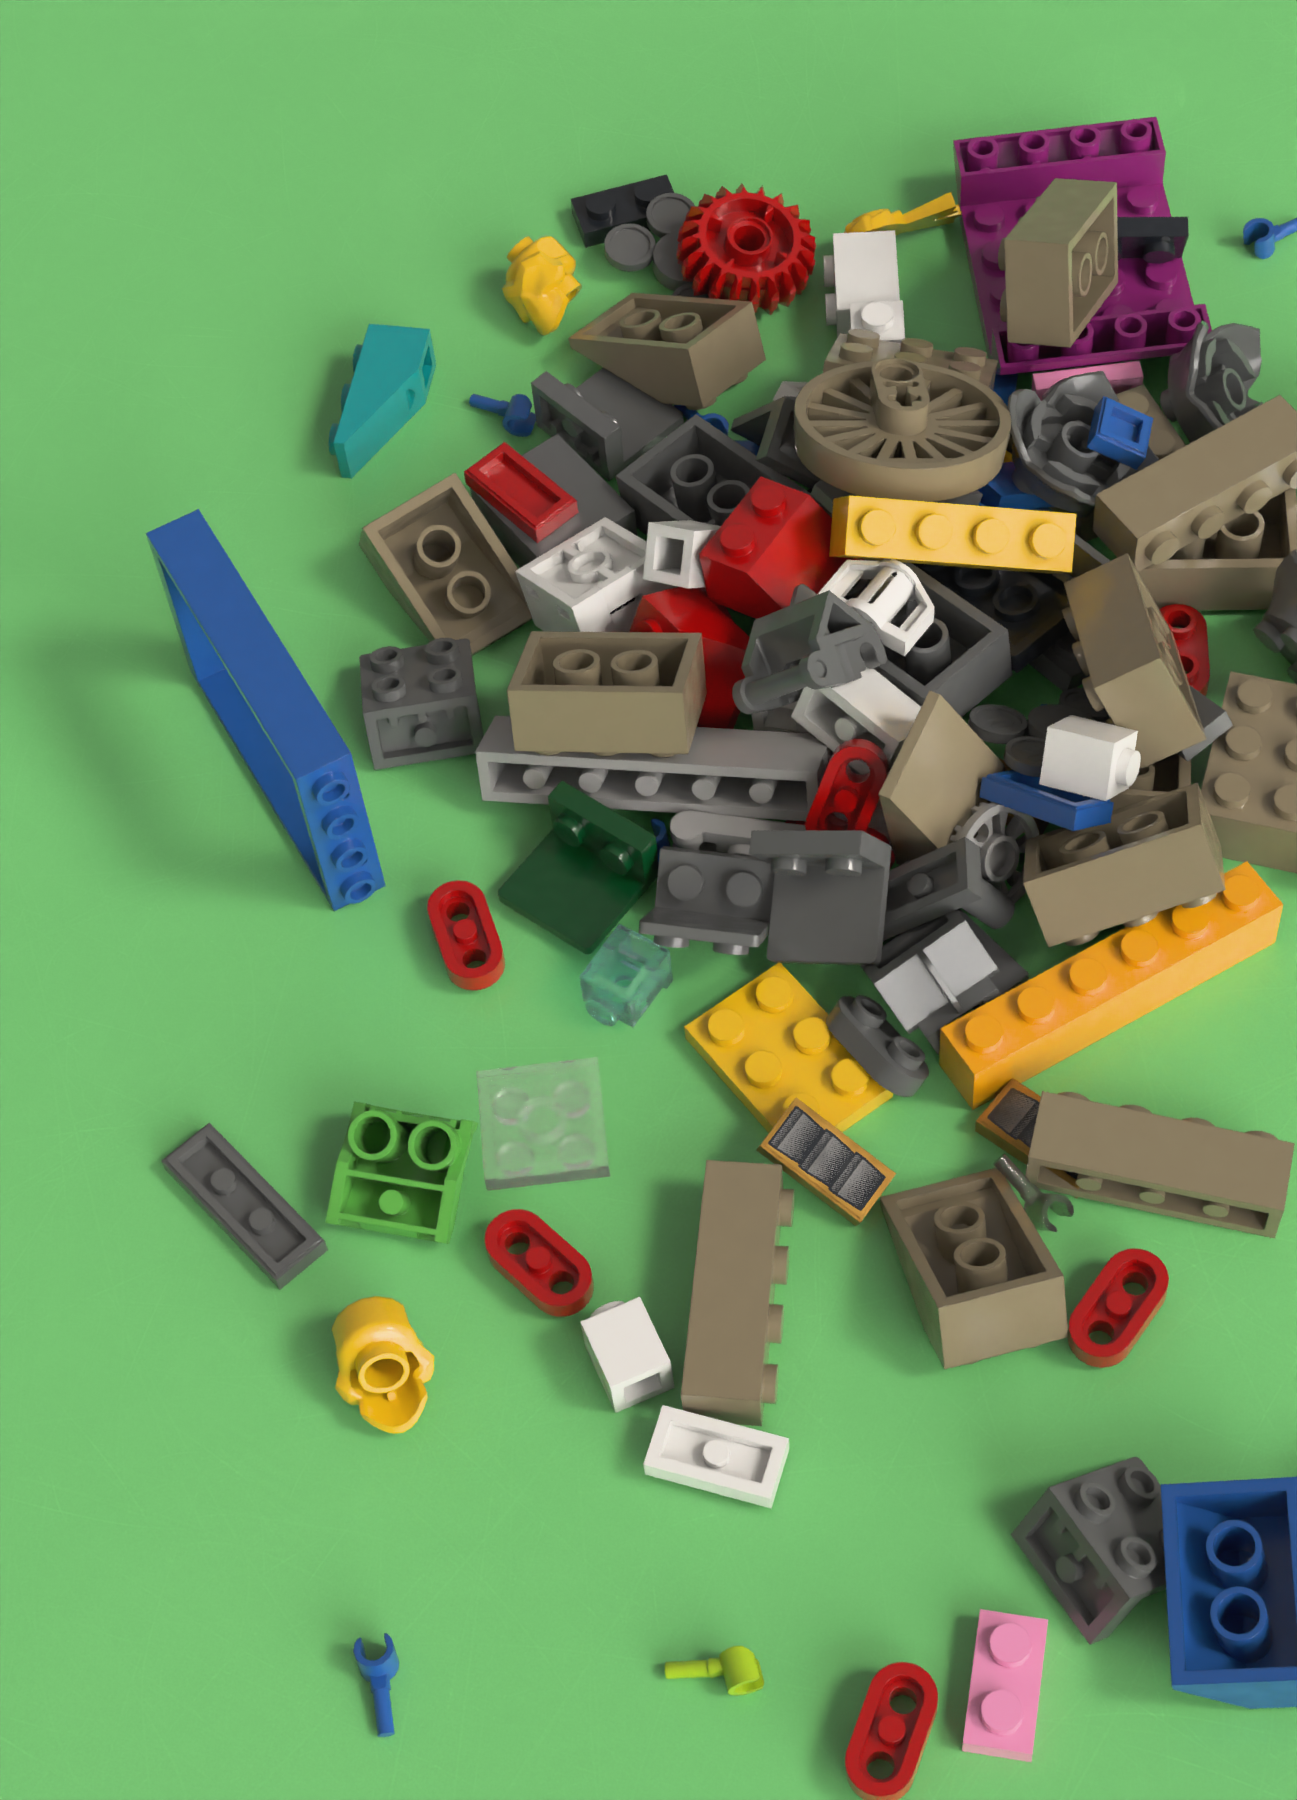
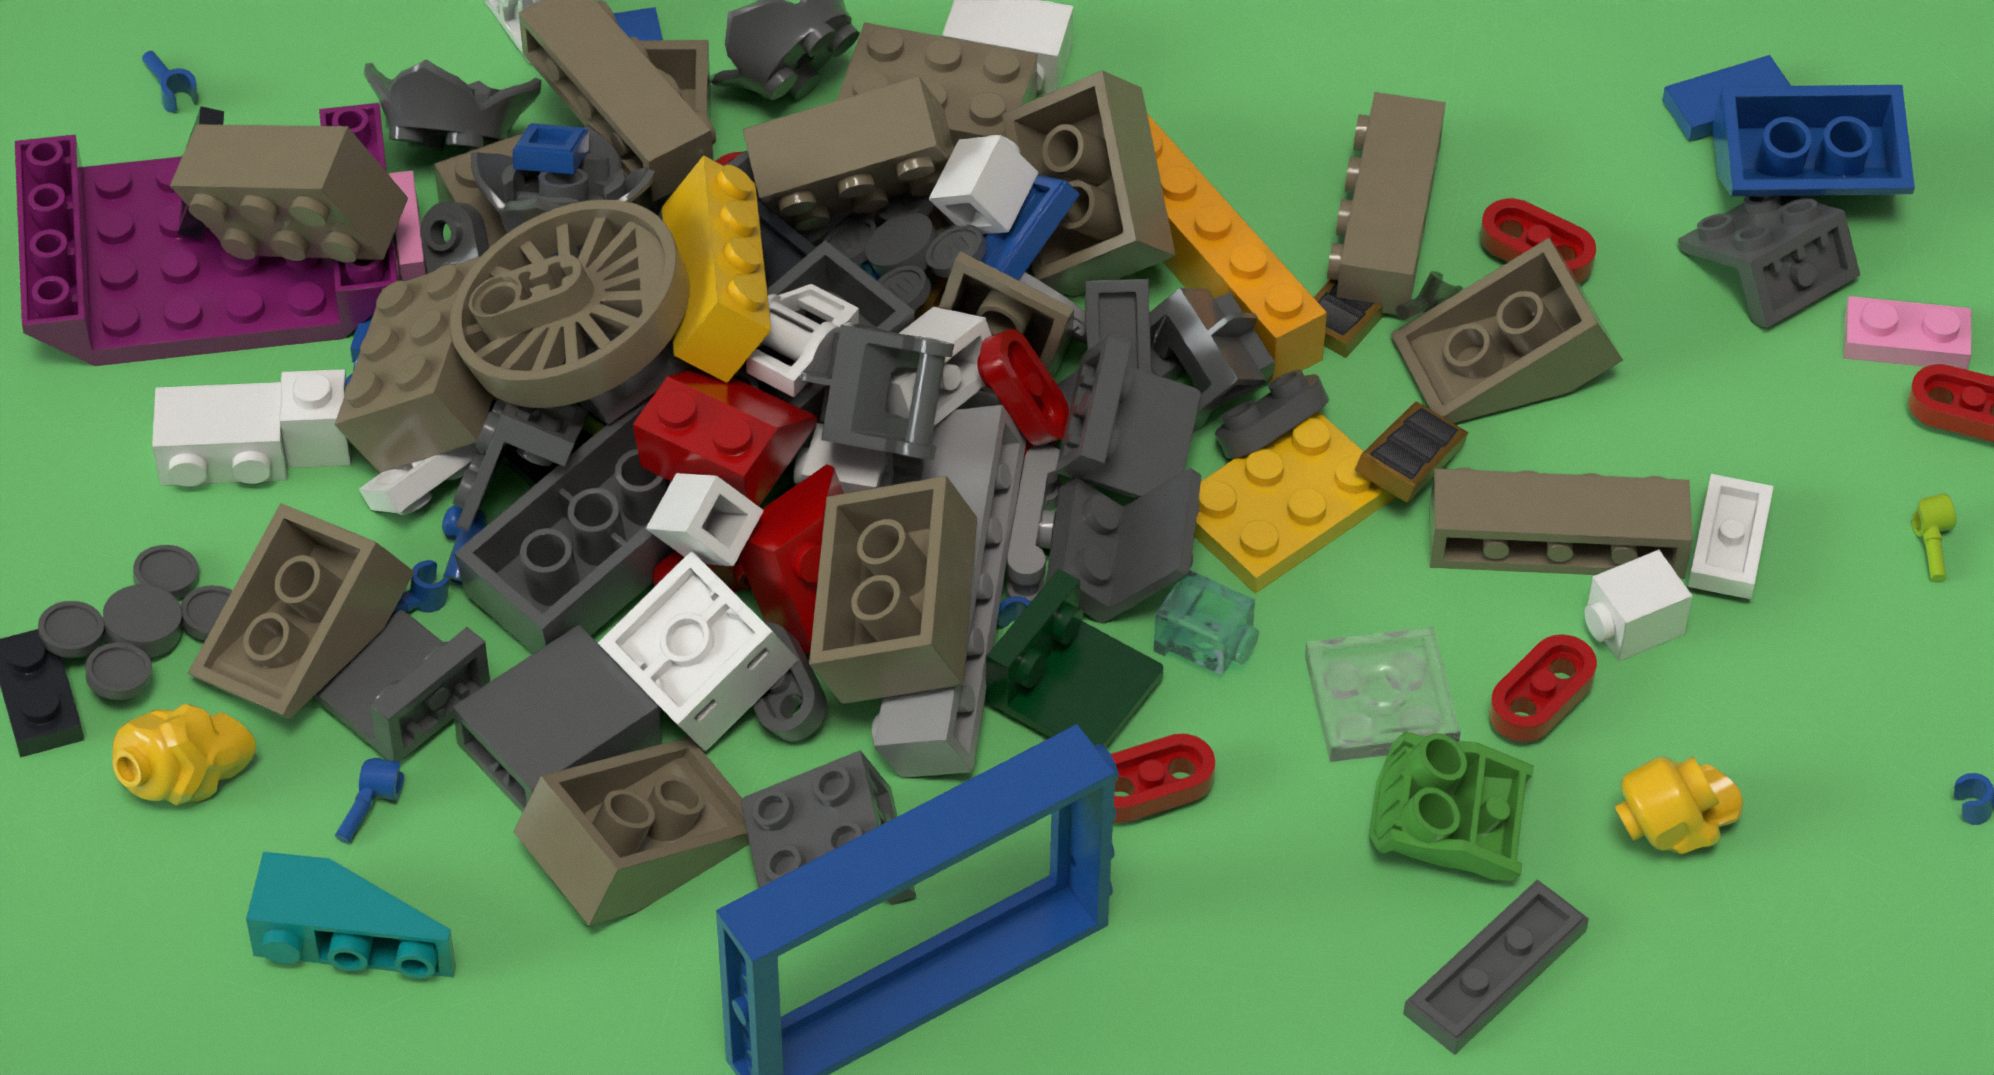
camera: 100 degrees left, 5 degrees down
red tile [464,442,579,543] -> none
red gear [676,183,816,315] -> none
yellow piece [844,192,962,235] -> none

